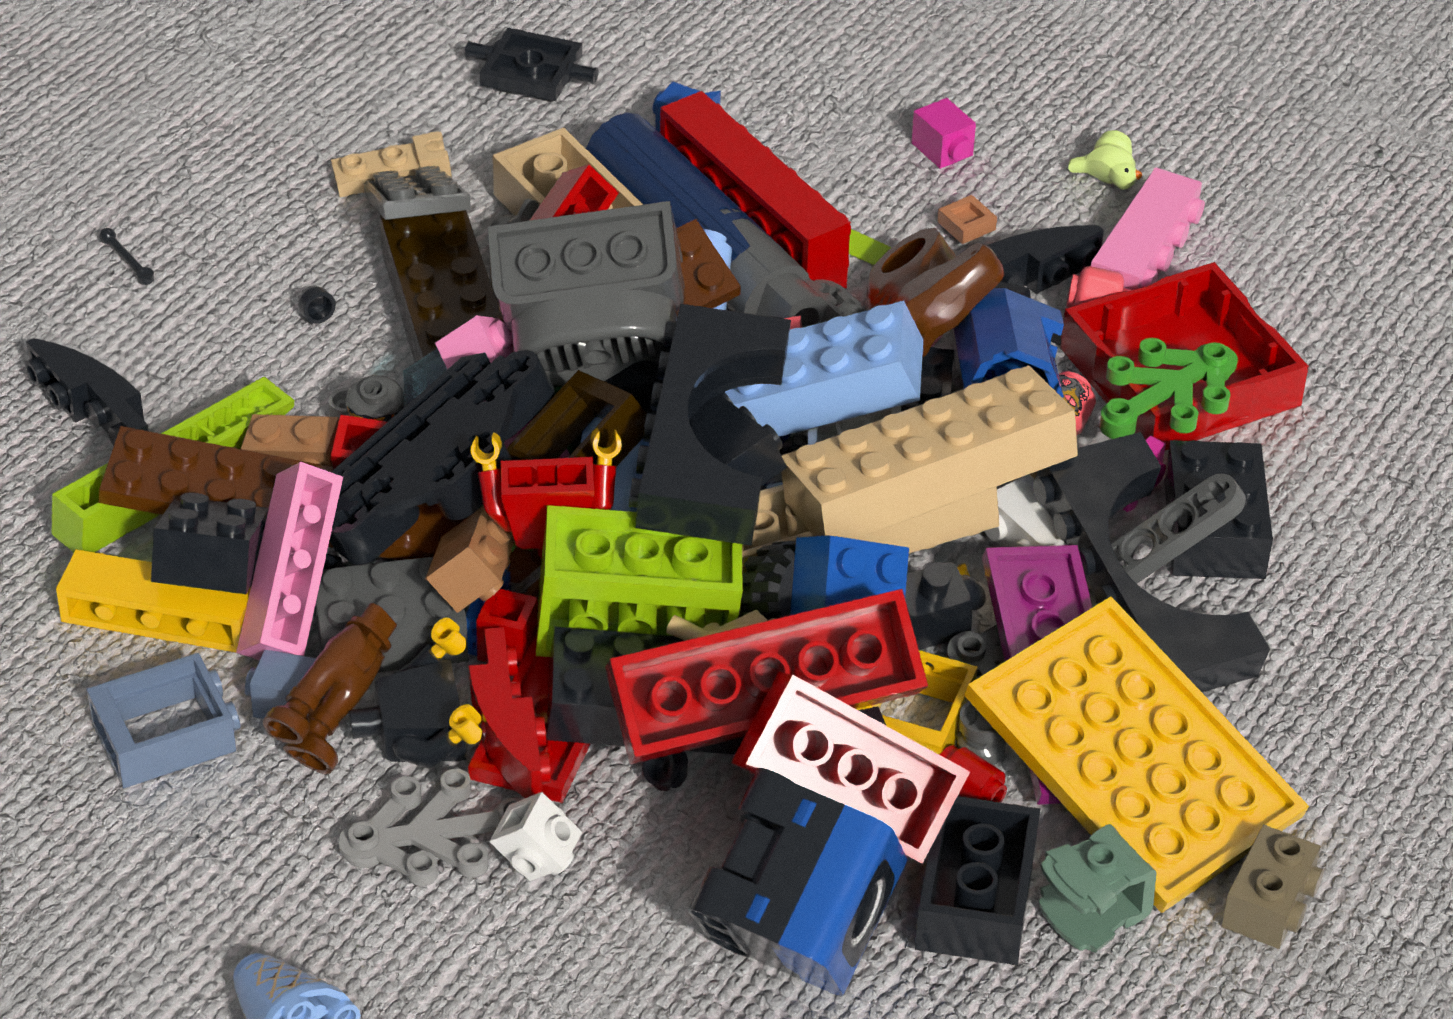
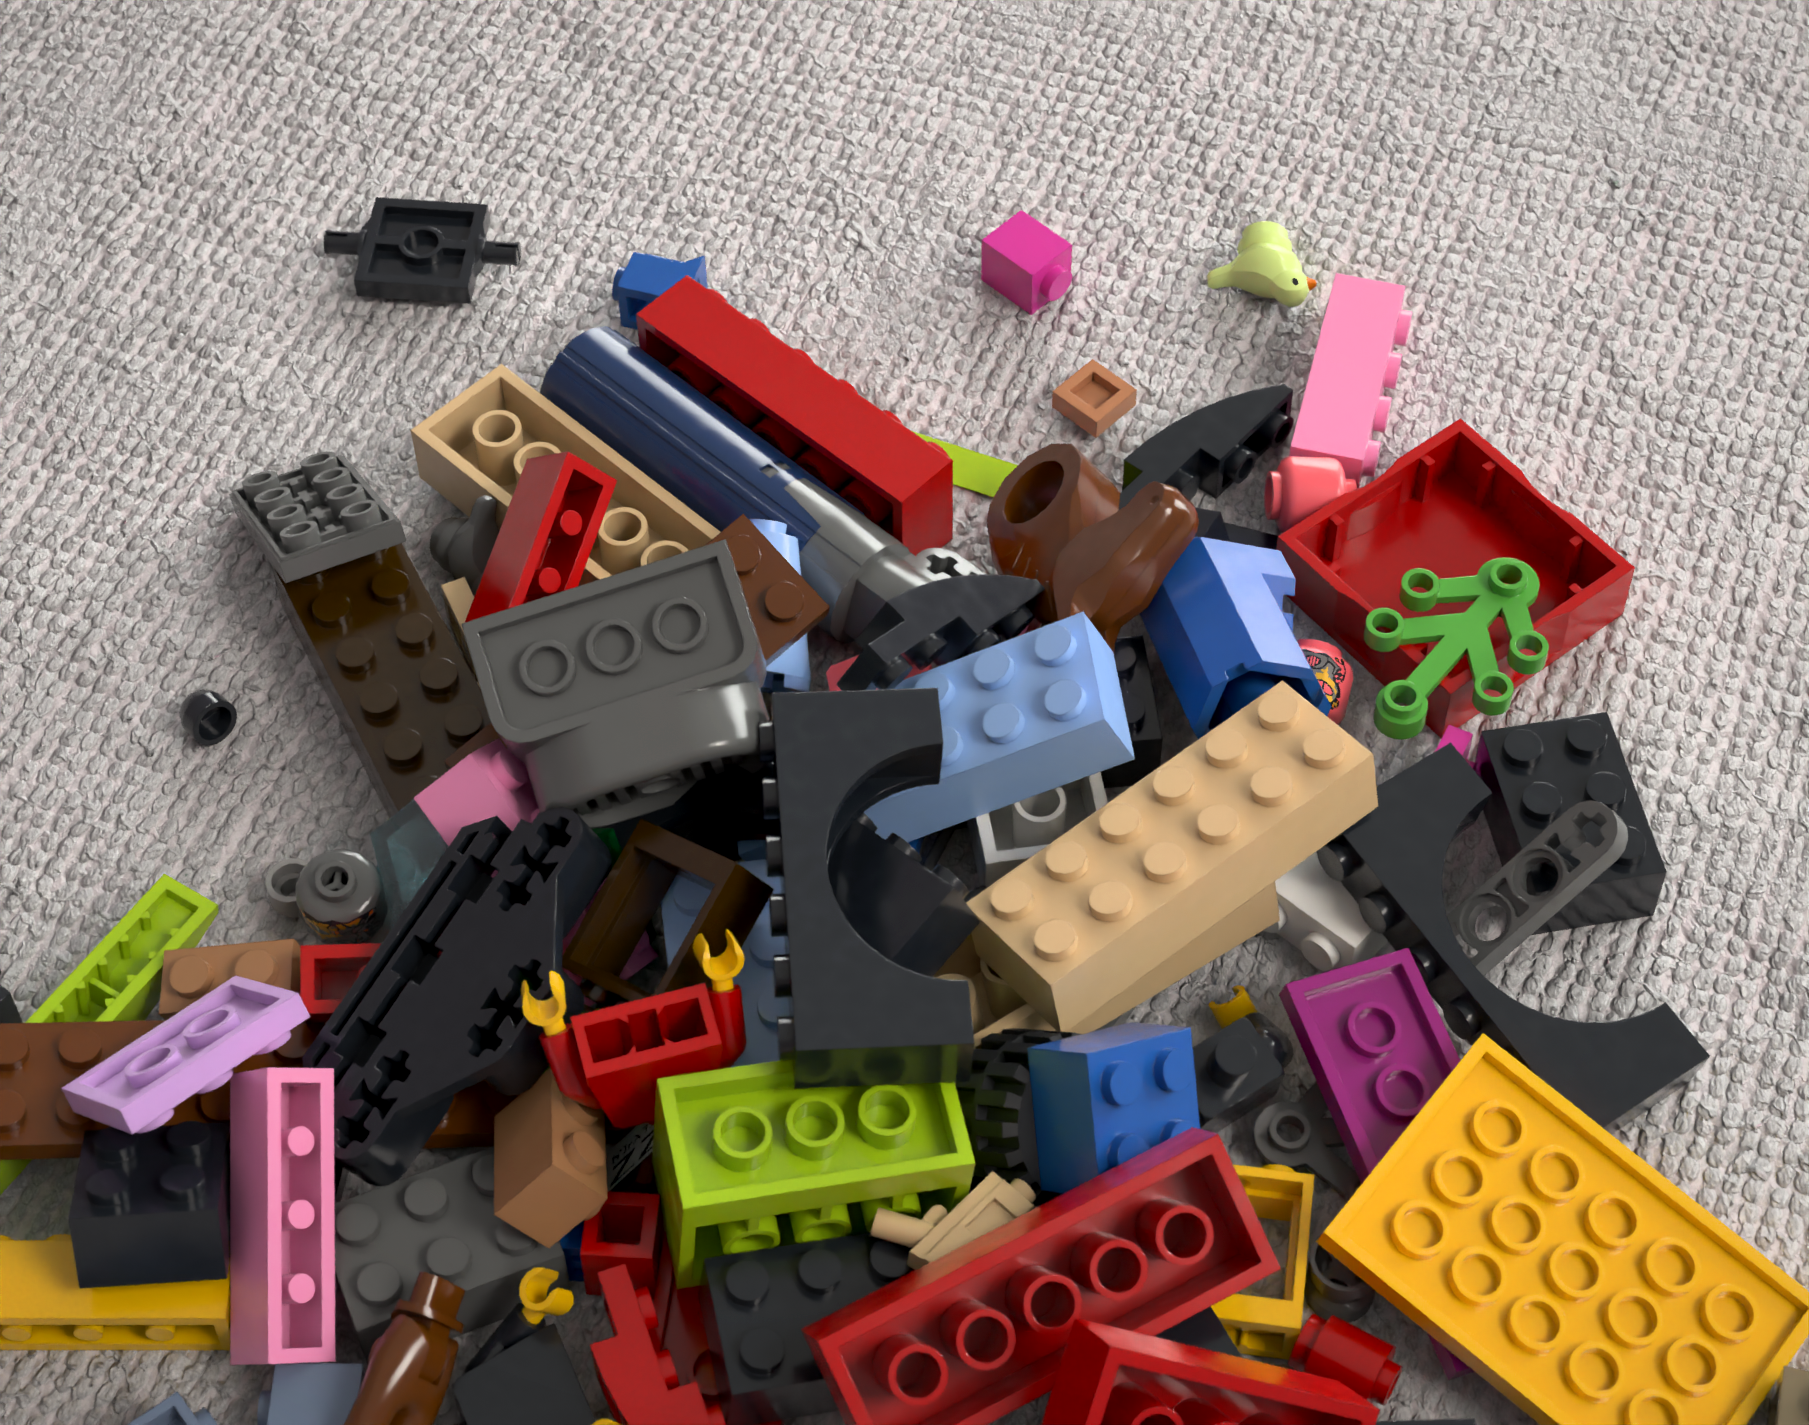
camera: 10 degrees left, 10 degrees up
tan plate [331,131,452,197] -> none
none -> lavender plate [61,976,310,1134]
none -> black slope [836,574,1045,691]

